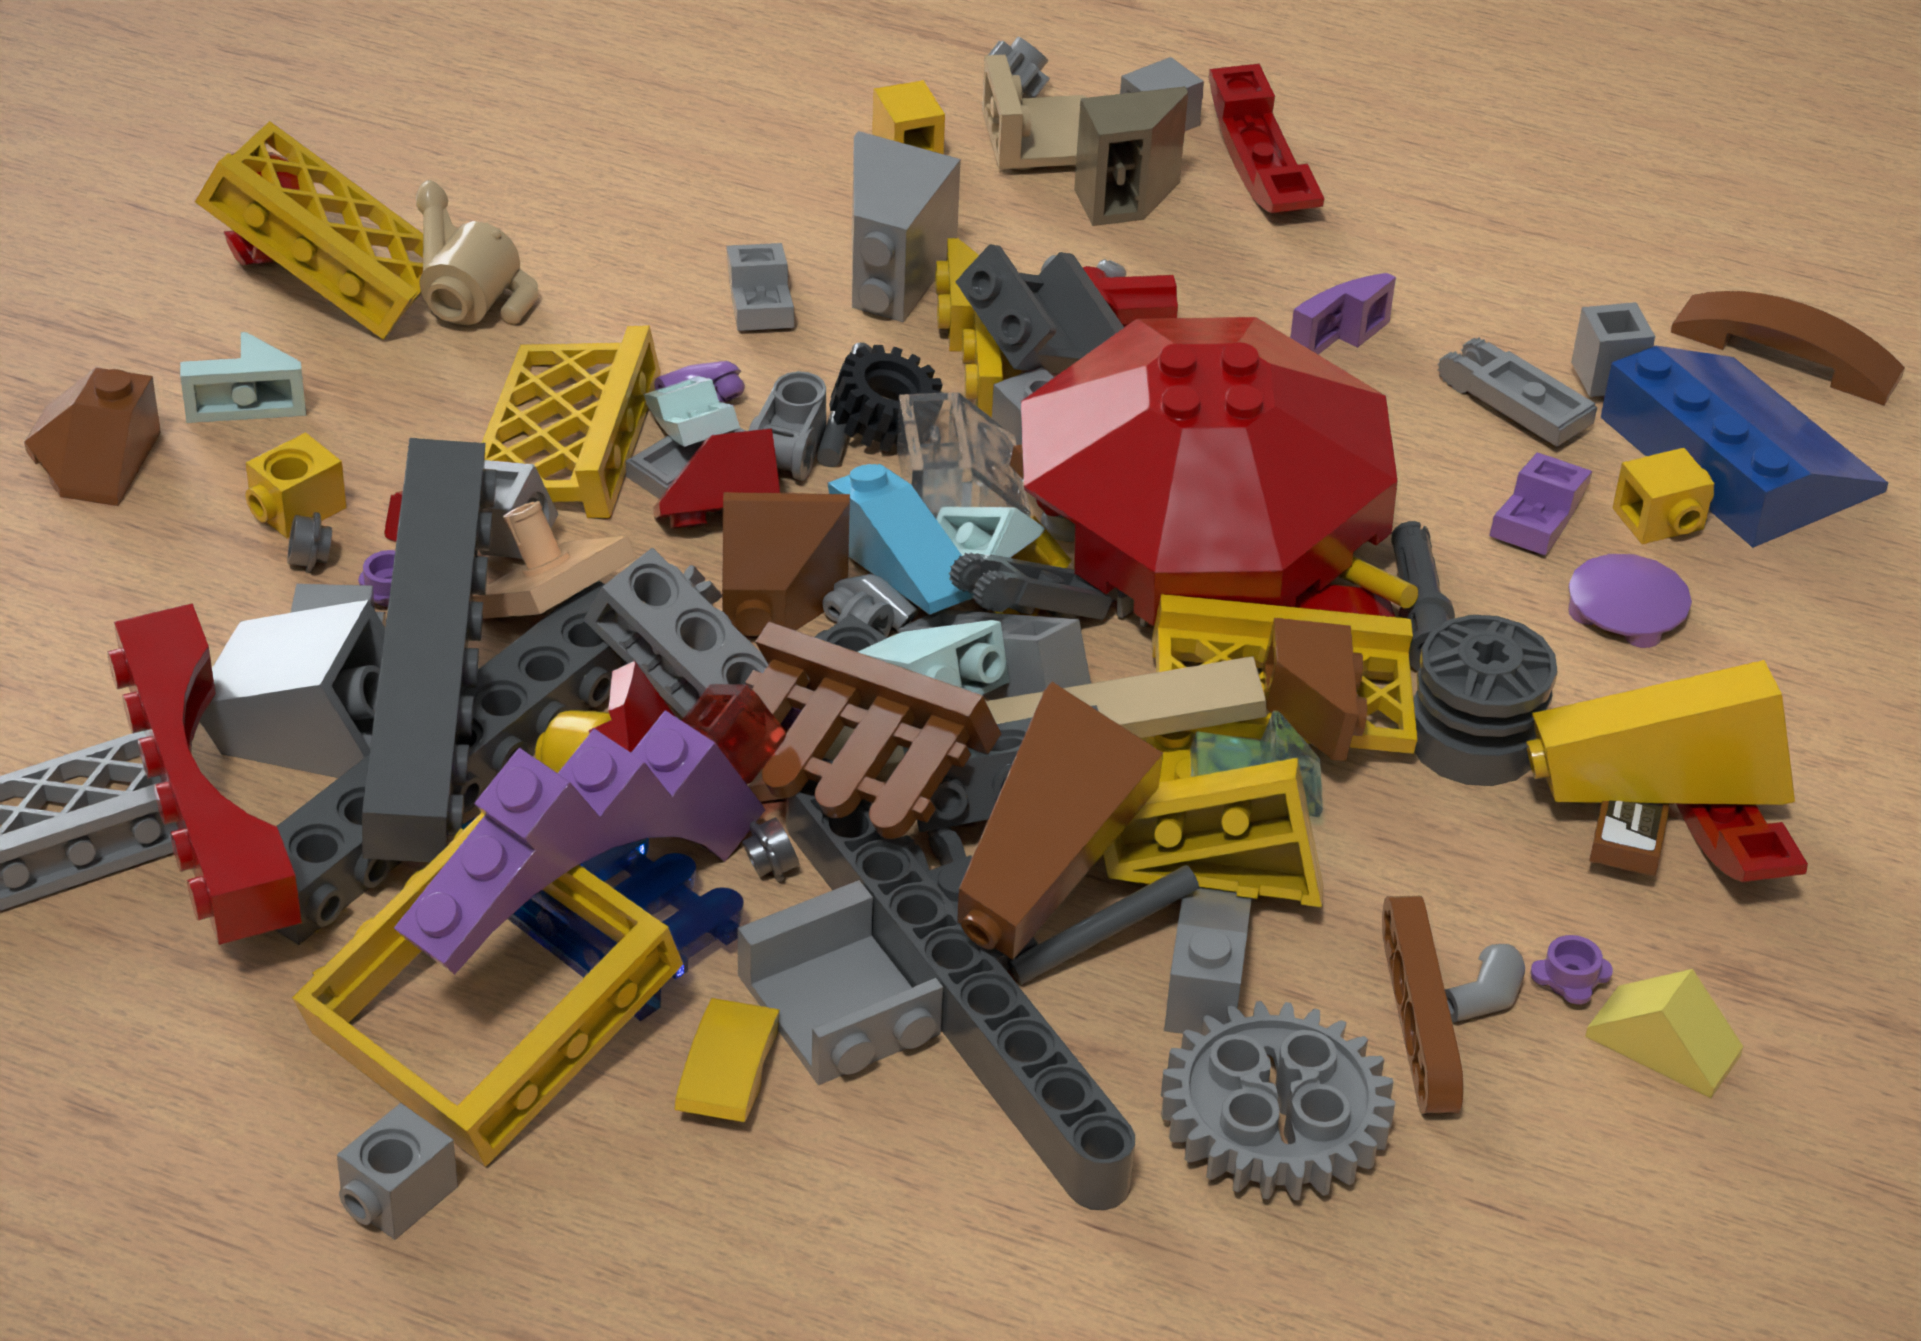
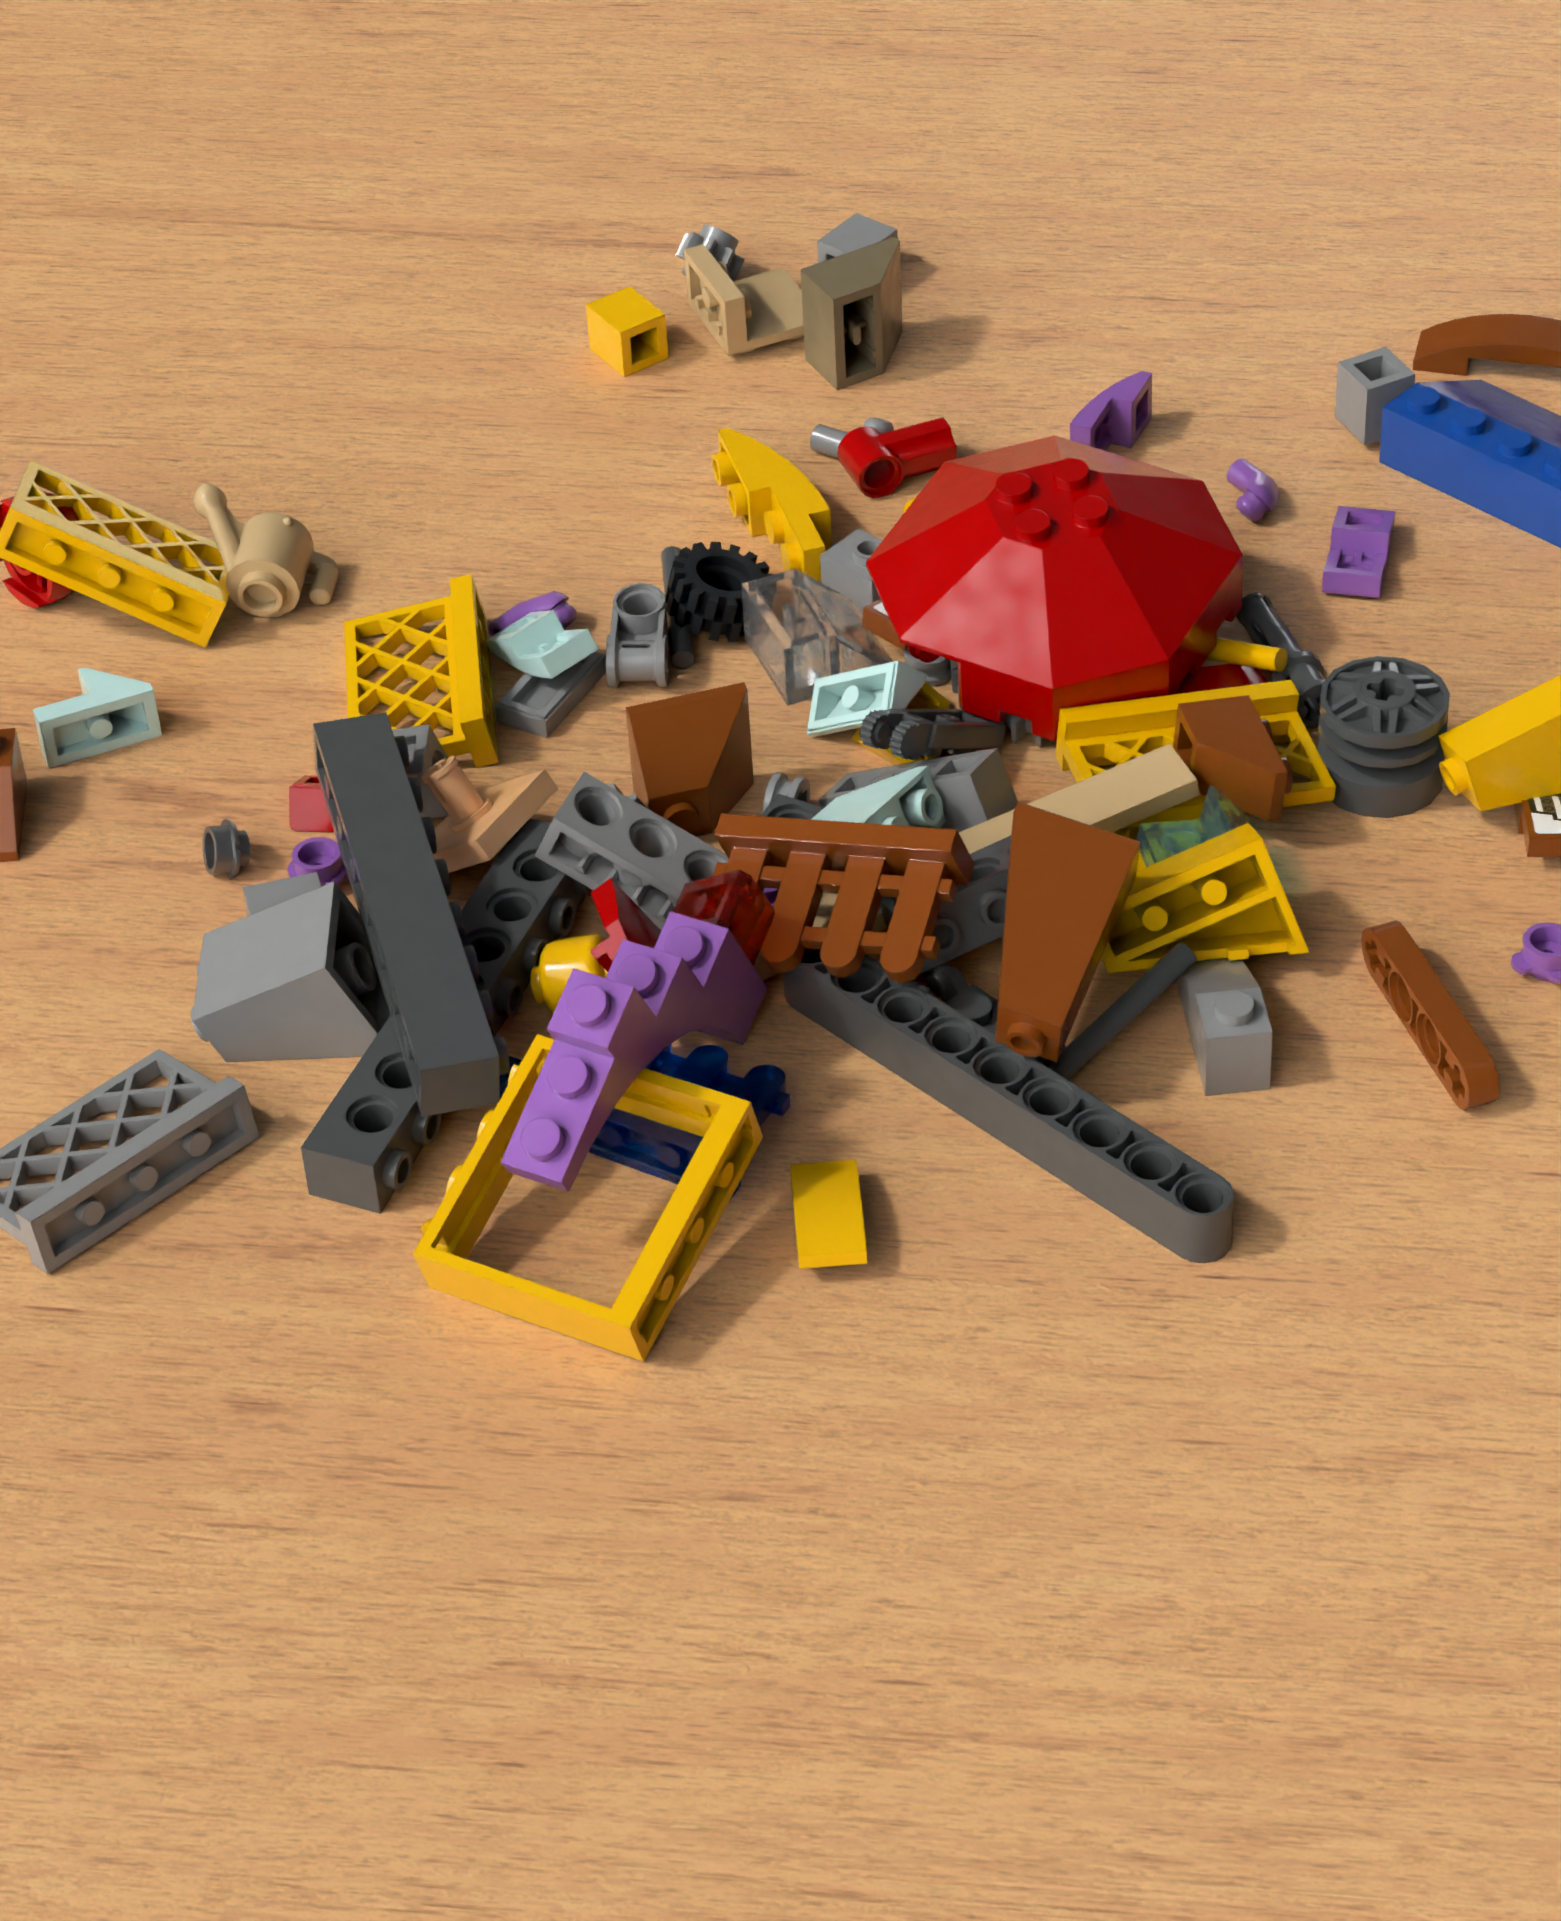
camera: 10 degrees left, 0 degrees up
red arch [107,603,302,945] -> none
yellow brick [245,432,347,539] -> none
light grey brick [337,1103,458,1240] -> none
red slope [653,428,780,528] -> none
light grey slope [726,243,794,331] -> none
light grey panel [738,880,943,1085] -> none
flat silver plate [742,817,800,882] -> none
light grey arm [822,574,919,632] -> none
medium azure slope [828,464,974,614] -> none
light grey slope [852,131,961,322] -> none
dark grey panel [955,244,1124,374] -> none
light grey gear [1161,1001,1395,1200] -> none
red slope [1208,63,1325,213] -> none
light grey hinge [1437,337,1597,447] -> none
light grey arm [1445,944,1526,1022] -> none
medium lavender dish [1568,554,1692,648] -> none
yellow brick [1612,448,1715,545] -> none
none -> medium lavender arm [1227,458,1279,522]

